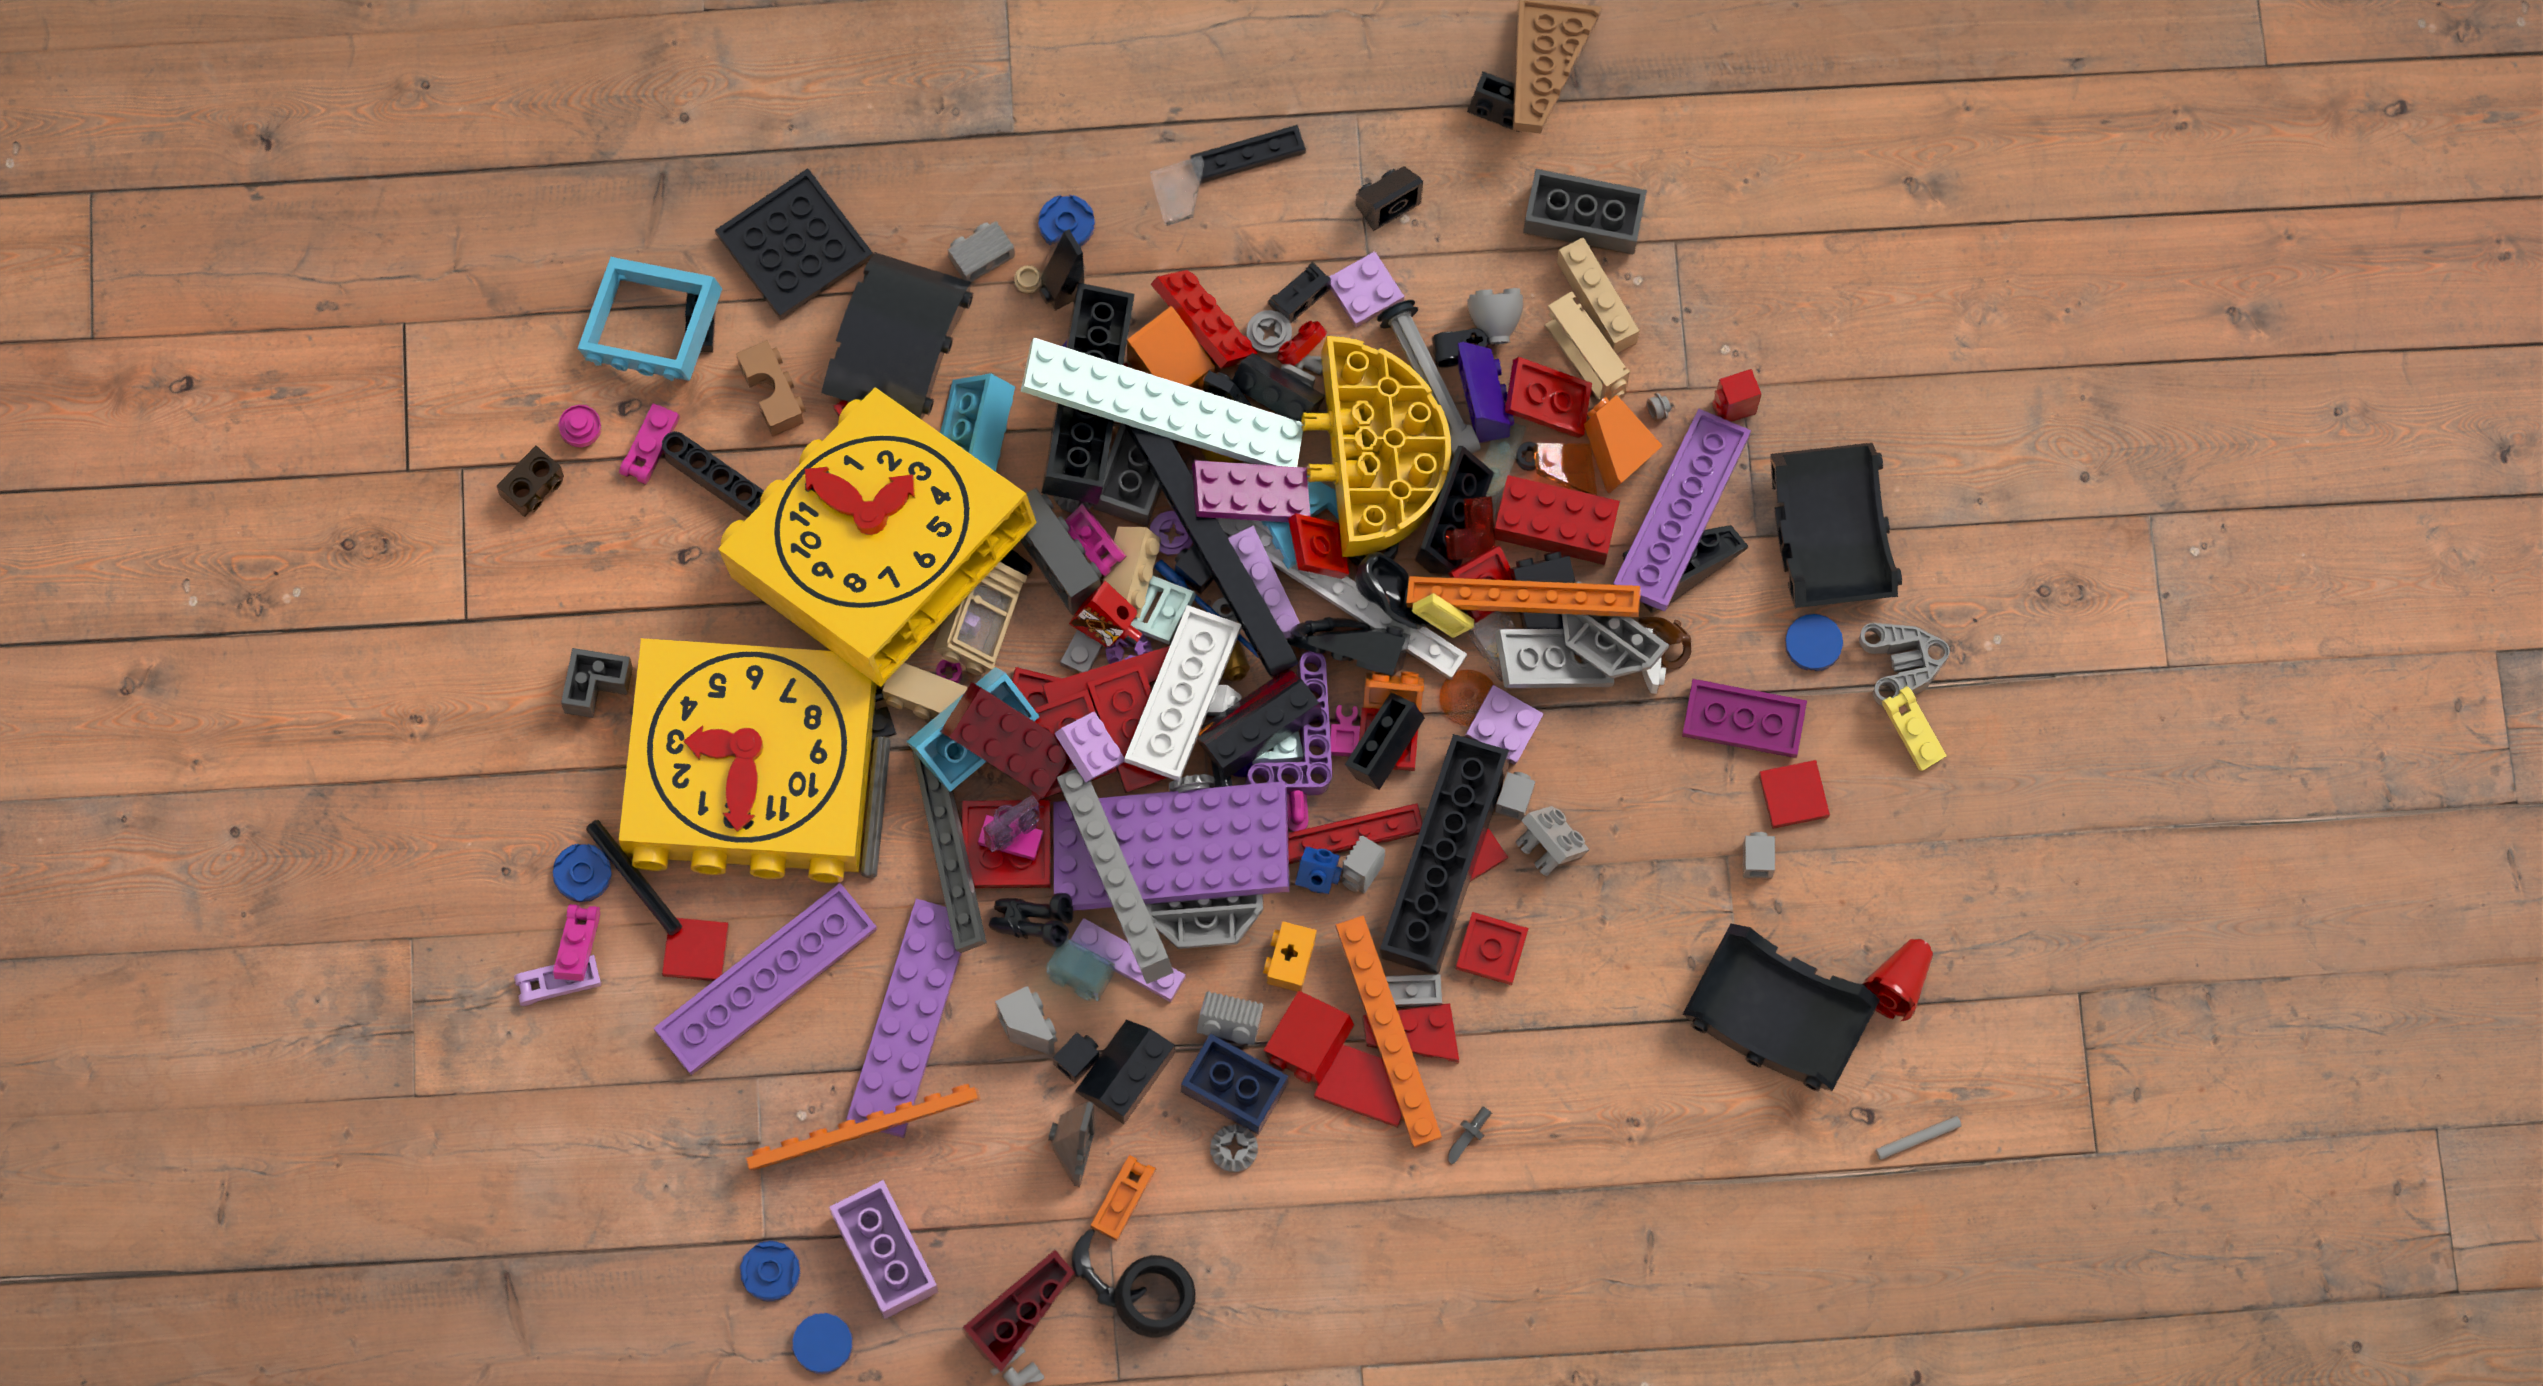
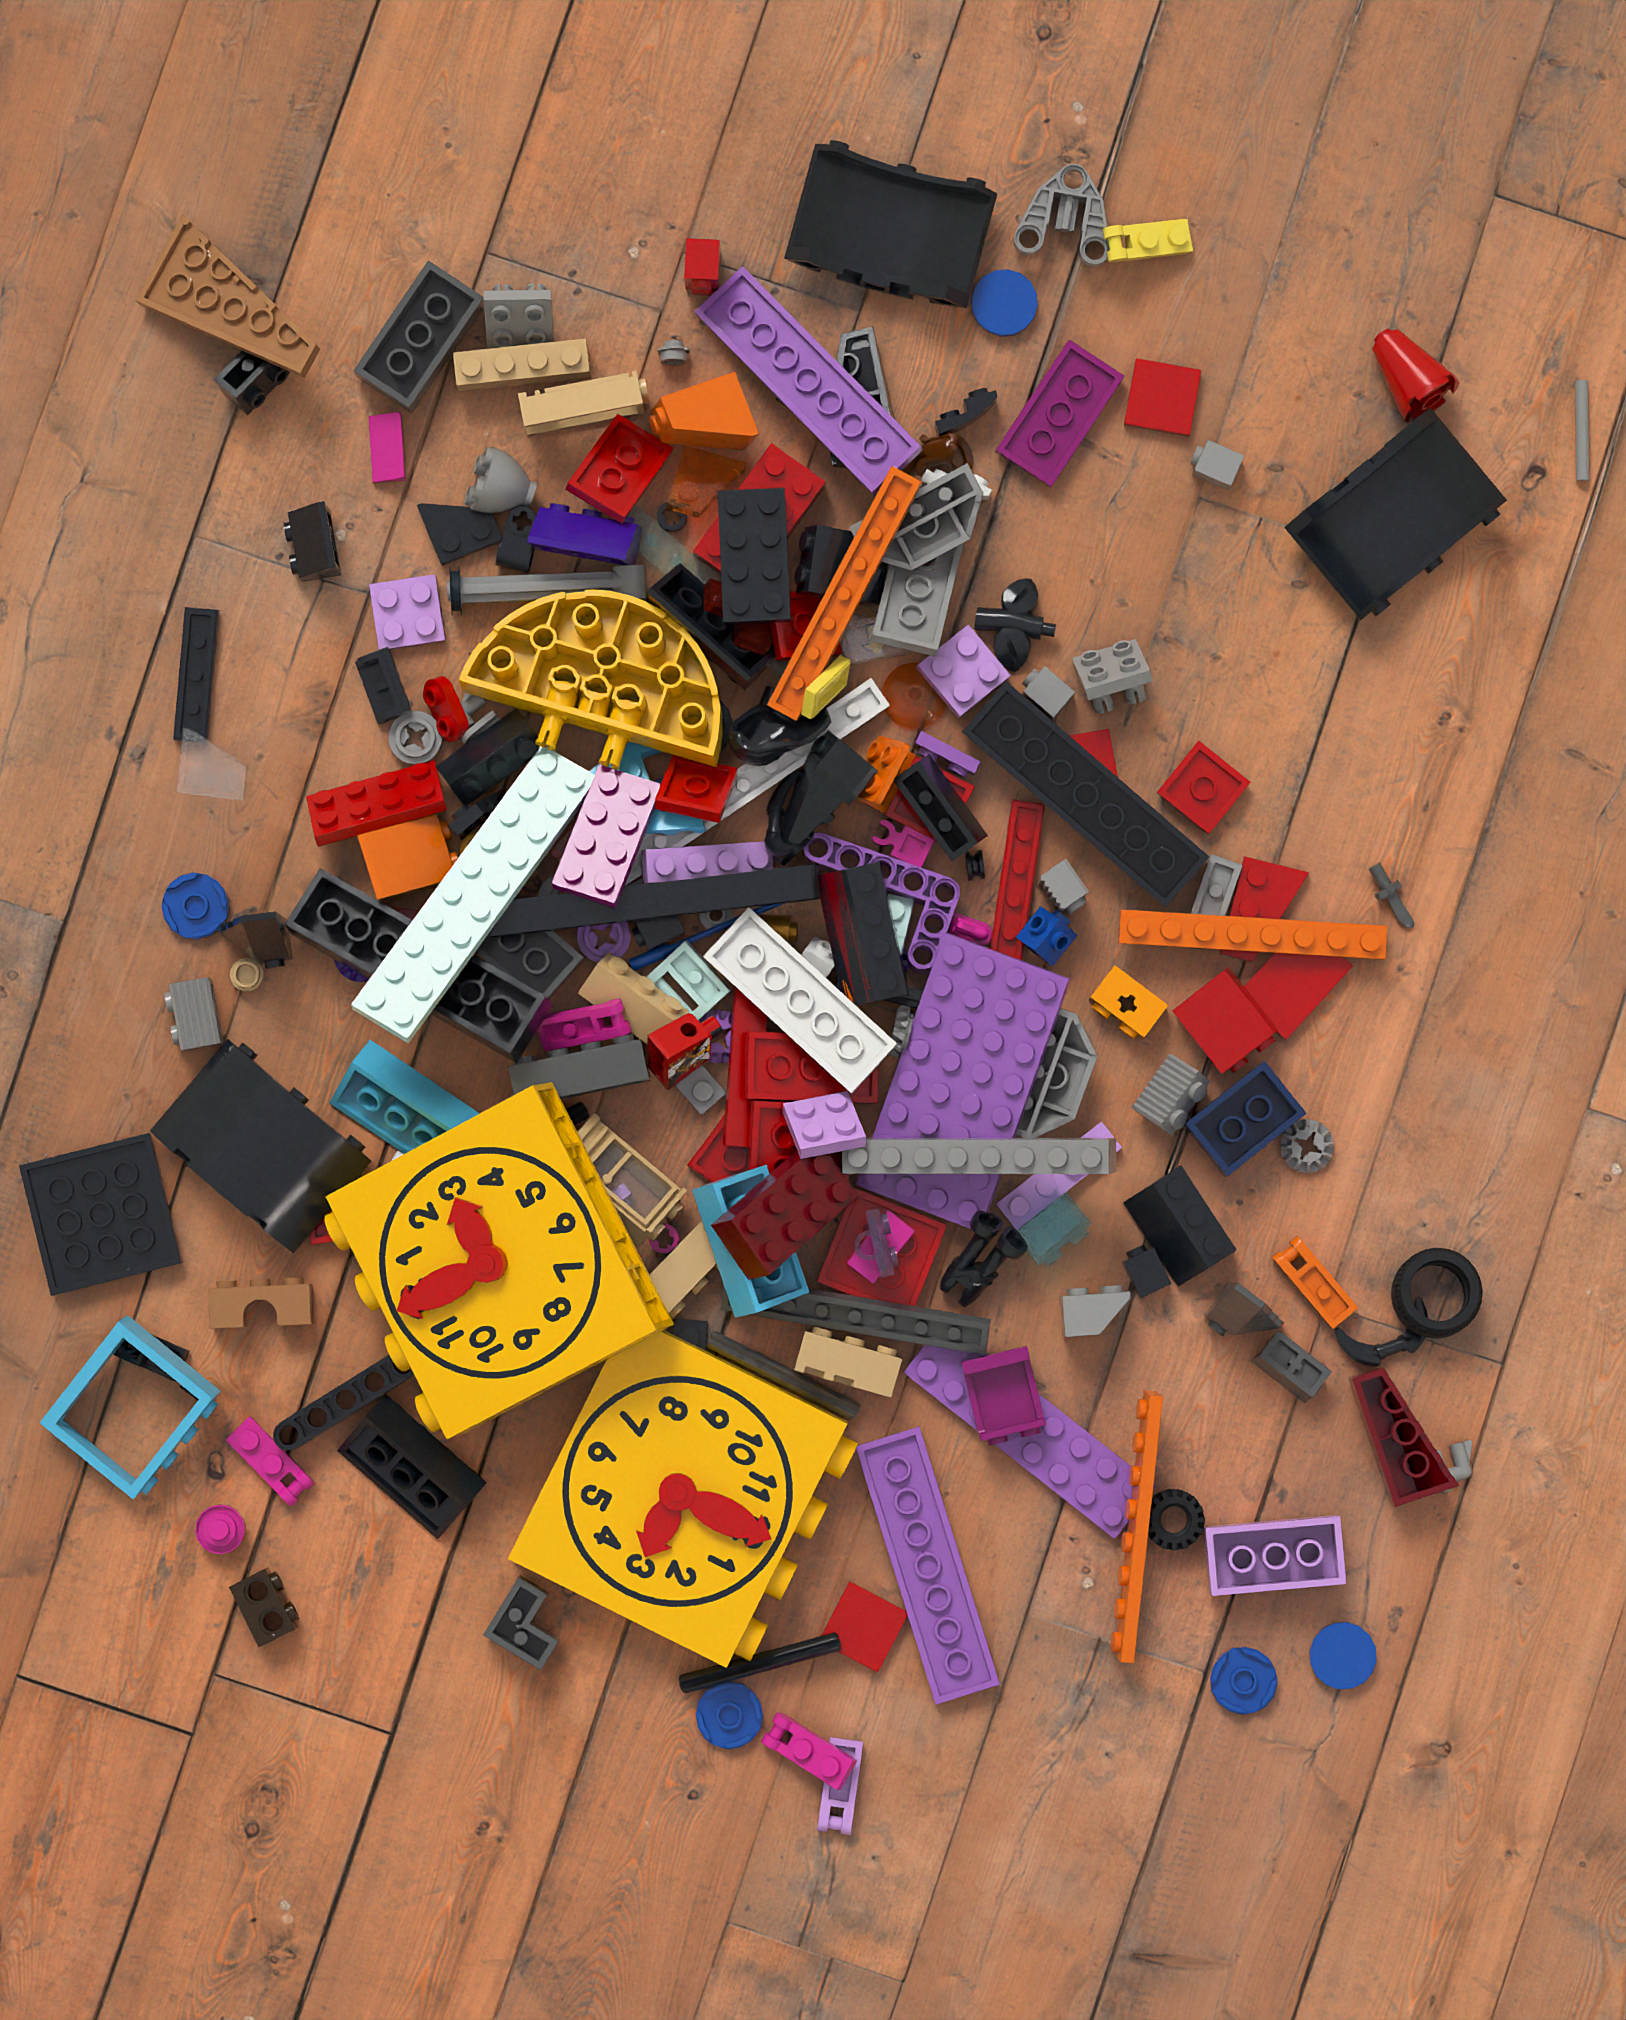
camera: 65 degrees left, 15 degrees up
none -> black slope [337,1394,487,1539]
none -> dark pink slope [368,412,406,483]
none -> black wing [417,503,502,566]
none -> light grey plate [483,283,554,348]
none -> black plate [718,488,791,625]
none -> tan wedge [794,1326,902,1398]
none -> medium lavender plate [914,731,980,778]
none -> black slope [935,388,998,435]
none -> magenta panel [961,1346,1046,1446]
none -> black bush [965,850,985,881]
none -> black plant [974,578,1056,672]
none -> black tyre [1148,1489,1205,1550]
none -> dark grey hinge [1252,1330,1332,1403]

